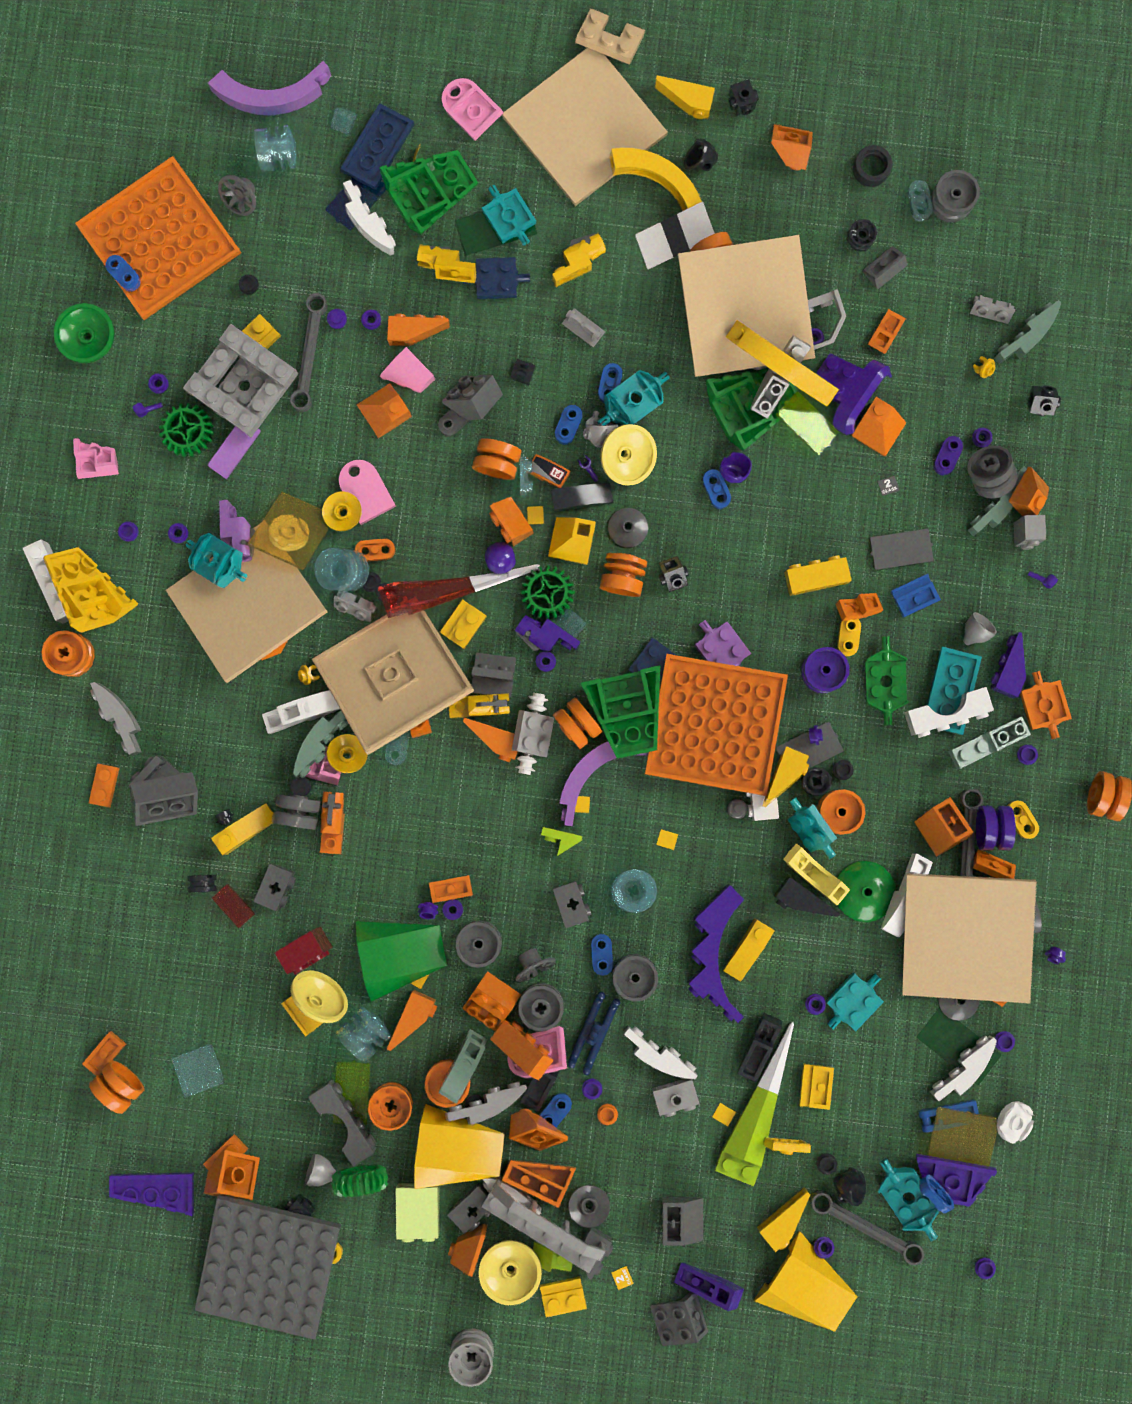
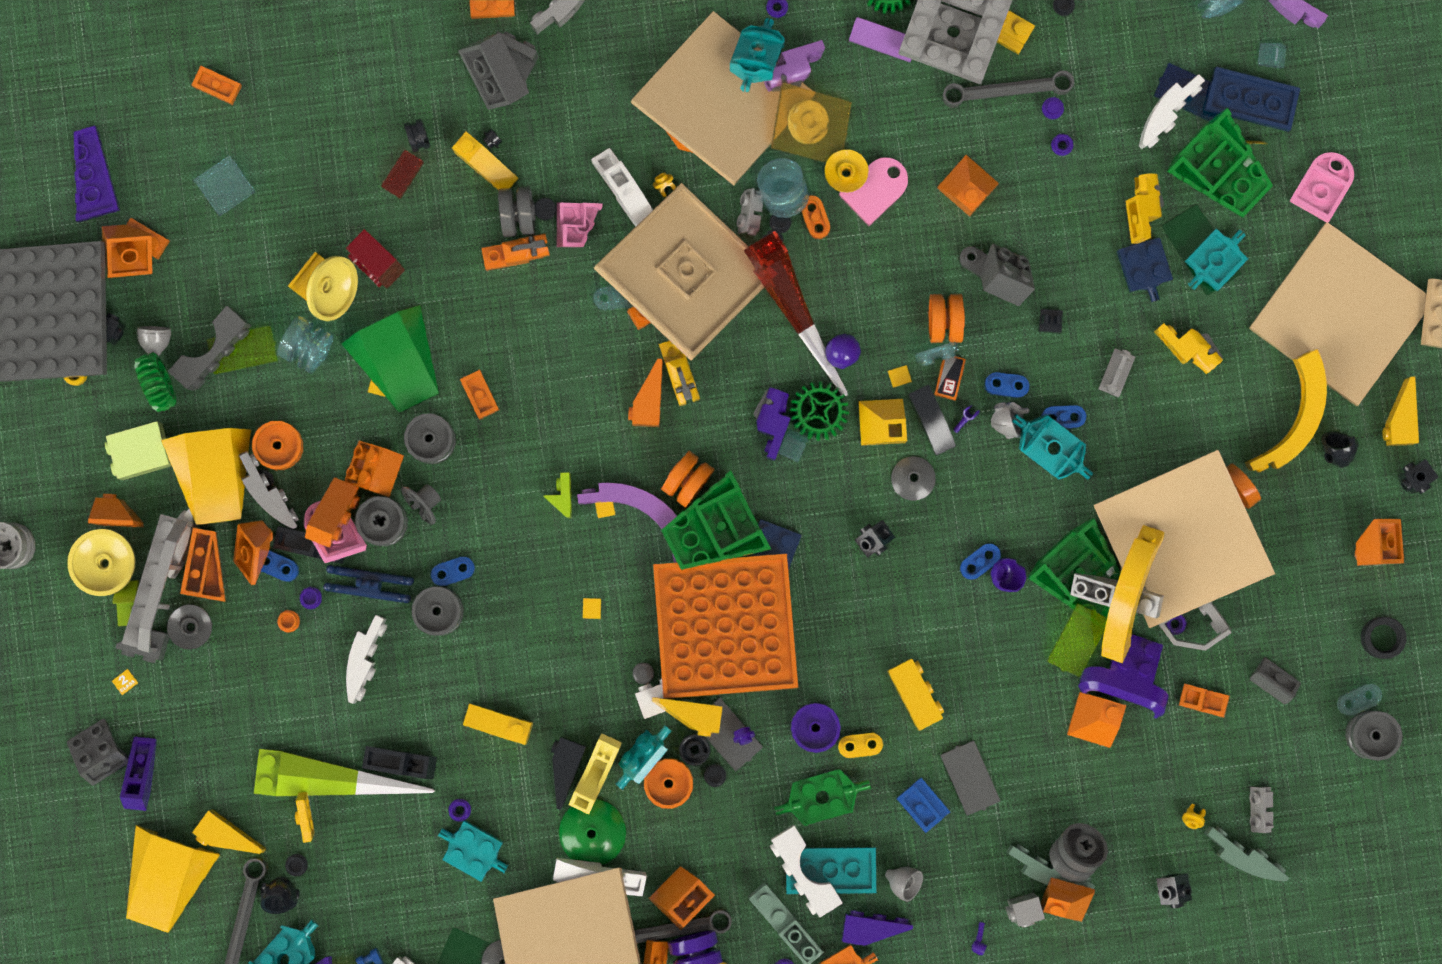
camera: 75 degrees right, 0 degrees up
orange wheel [89,1060,144,1114] -> none
dark grey brick [254,863,296,911] -> none
sand green slope [293,711,348,780] -> none
yellow dish [327,734,368,773] -> none
orange wheel [368,1082,413,1131] -> none
bright pink slope [380,347,435,393] -> none
orange slope [387,314,450,346] -> none
orange slope [387,990,437,1051] -> none
dark purple plate [418,902,438,919] -> none
sand green slope [438,1029,487,1103] -> none
yellow plate [440,599,487,649] -> none
dark purple plate [443,899,463,920] -> none
dark grey brick [447,1182,491,1233] -> none
dark grey bracket [472,653,516,698] -> none
orange slope [489,497,534,547] -> none
light grey plate [512,693,554,775] -> none
dark purple plate [536,652,556,672] -> none
yellow plate [540,1276,587,1317] -> none
dark grey brick [553,881,591,928] -> none
orange wheel [600,553,647,597] -> none
light yellow dish [601,424,657,485] -> none
clear light blue wheel [611,869,657,913] -> none
white sticker [635,202,715,269] -> none
light grey brick [652,1078,699,1117] -> none
dark grey slope [662,1197,703,1246] -> none
dark purple arch [688,884,744,1023] -> none
medium lavender plate [694,620,751,666] -> none
yellow sticker [712,1103,736,1126] -> none
yellow plate [799,1064,834,1110] -> none
dark purple plate [814,1237,834,1259] -> none
orange slope [835,593,883,621] -> none
black wheel [847,219,877,252] -> none
dark grey sticker [878,476,900,496] -> none
dark purple plate [933,436,963,475] -> none
dark purple plate [972,427,993,448] -> none

